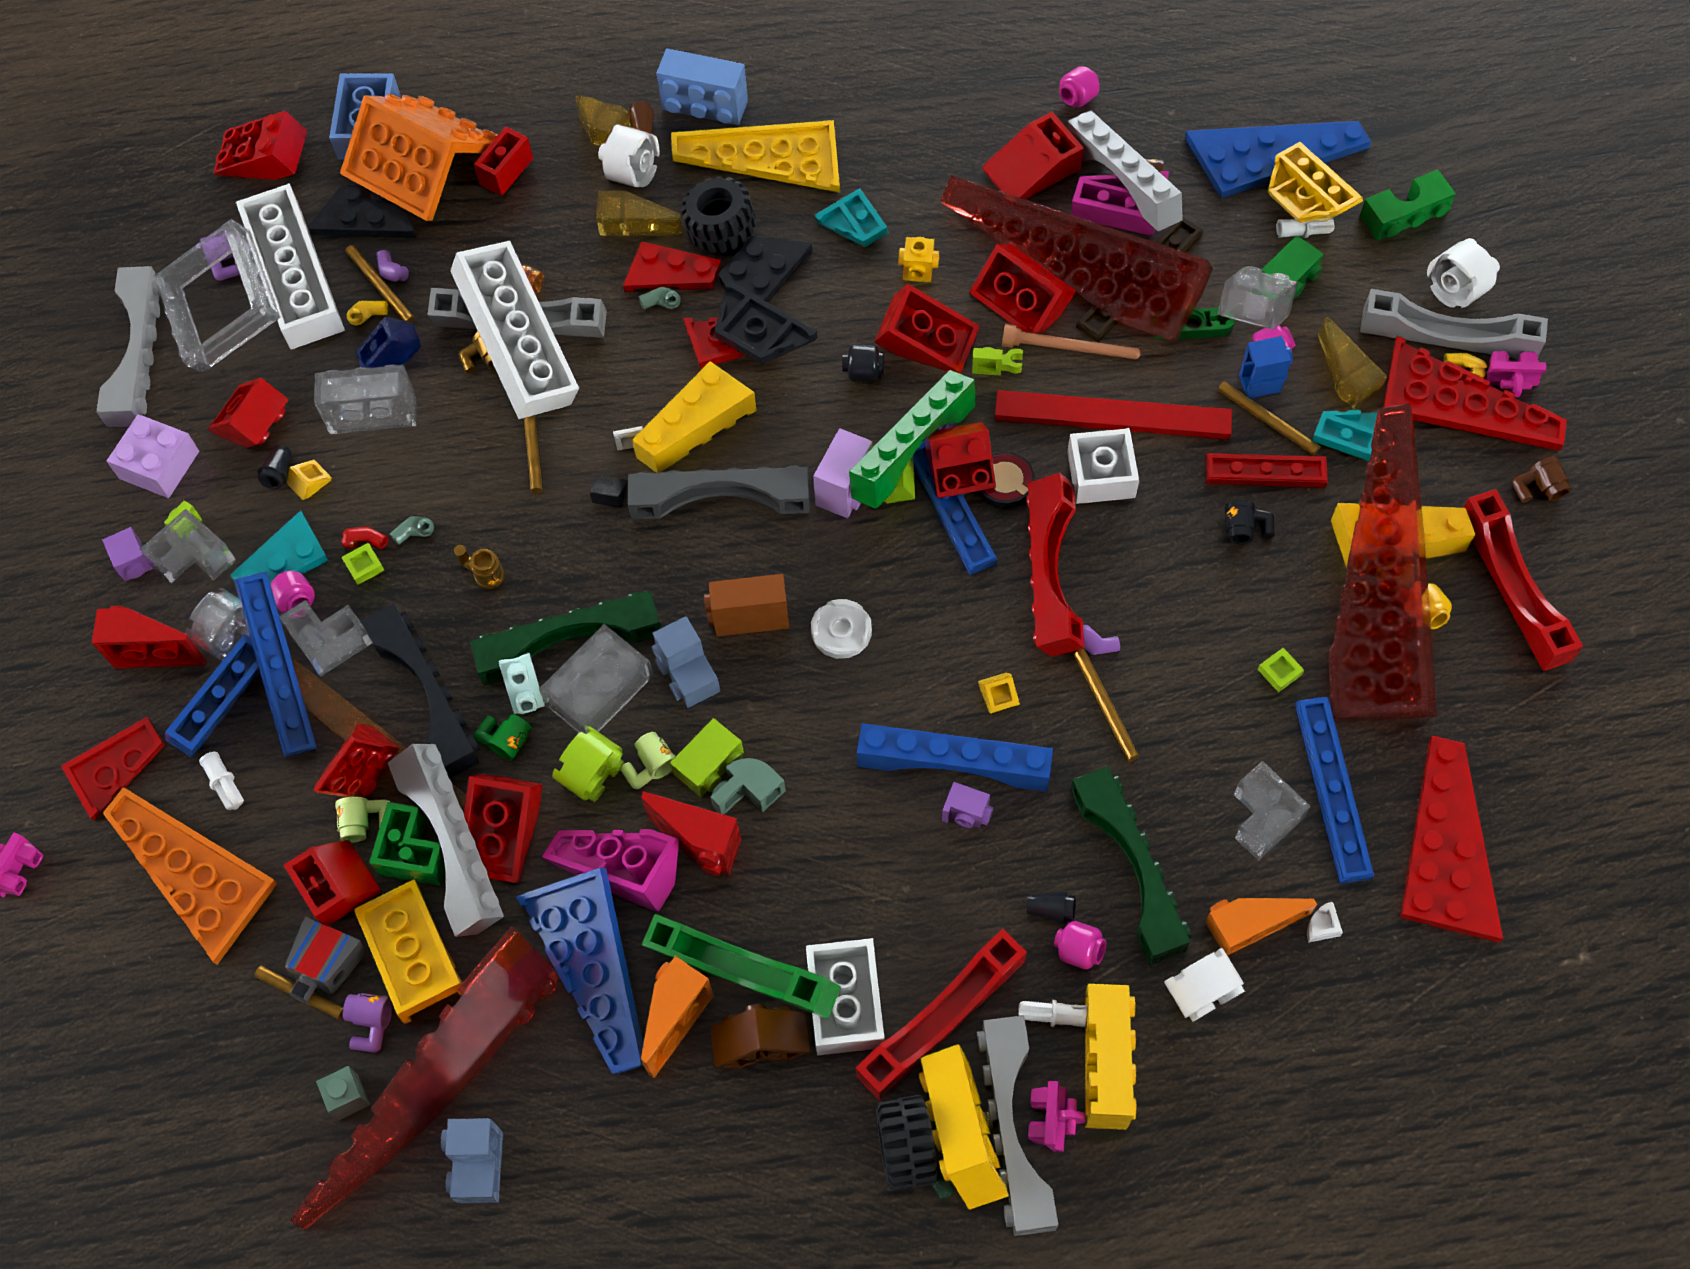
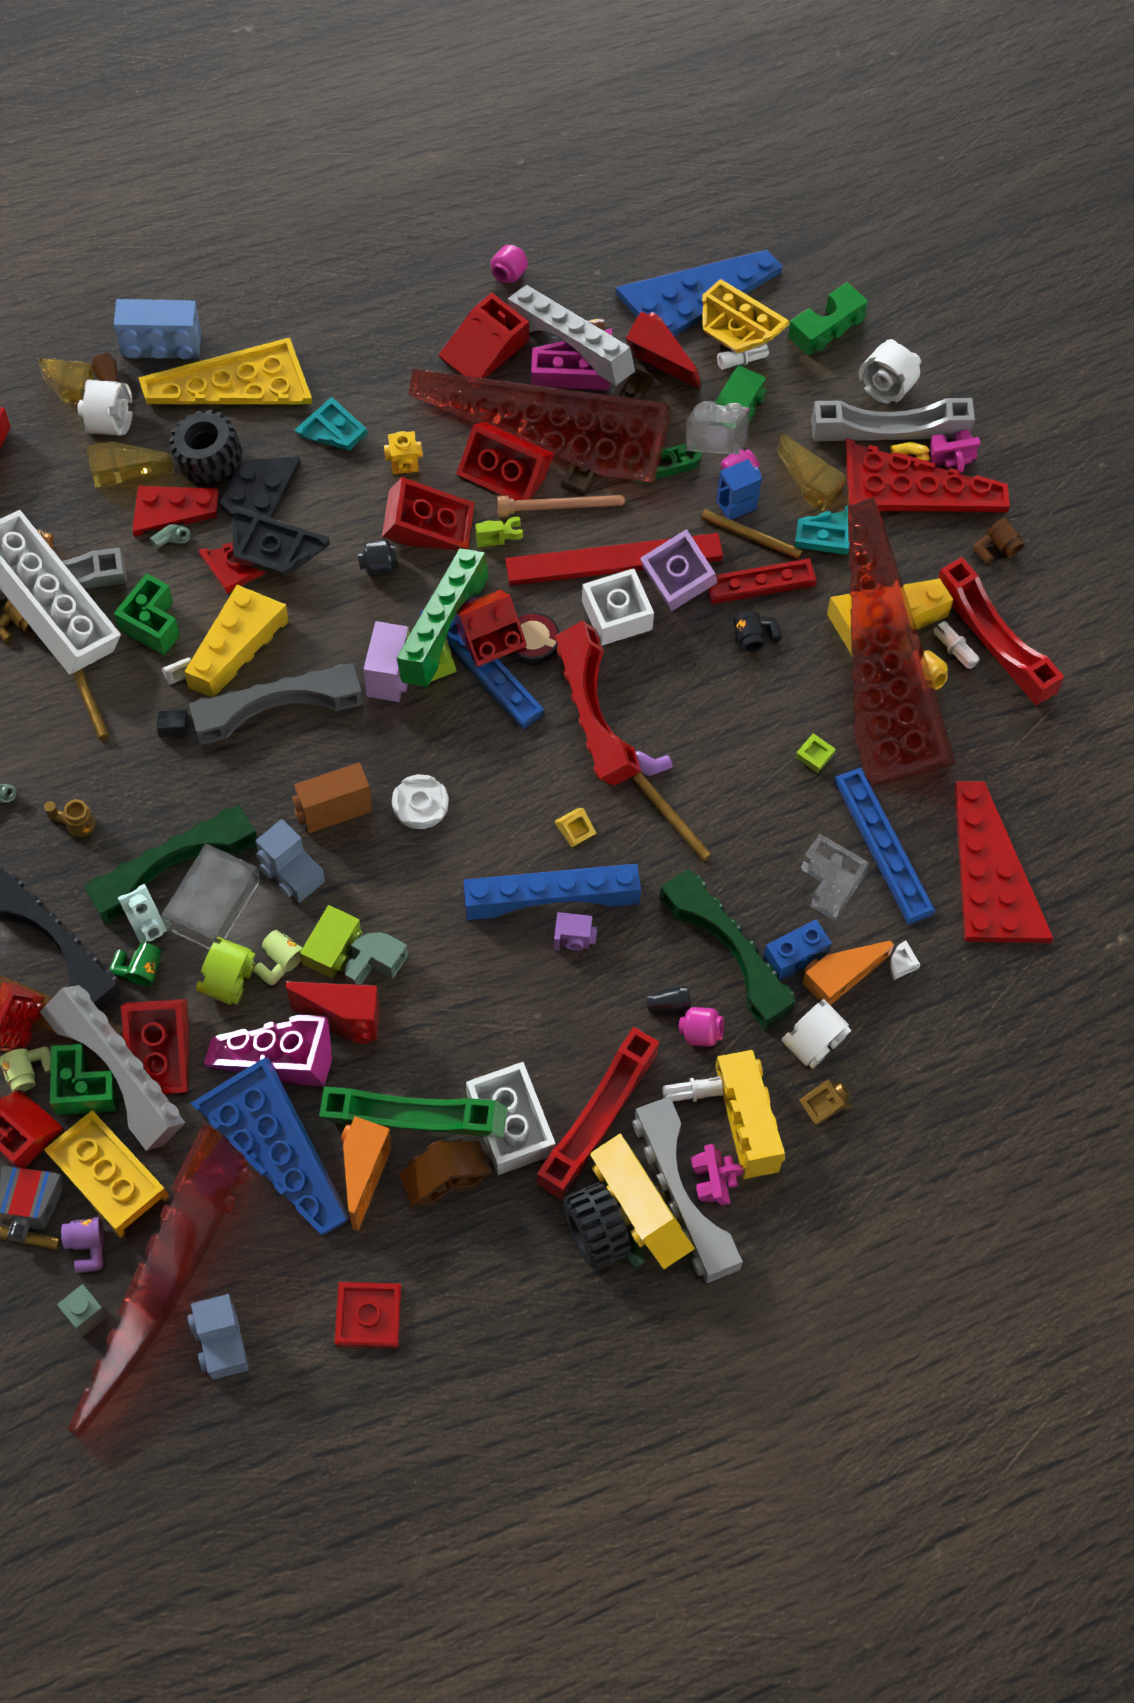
camera: 20 degrees left, 0 degrees up
none -> green brick [114,573,180,655]
none -> red tile [334,1282,402,1348]
none -> red slope [626,311,702,390]
none -> lavender brick [640,529,718,612]
none -> blue brick [763,919,832,981]
none -> pearl gold bracket [799,1079,851,1126]
none -> white axle [933,621,980,669]

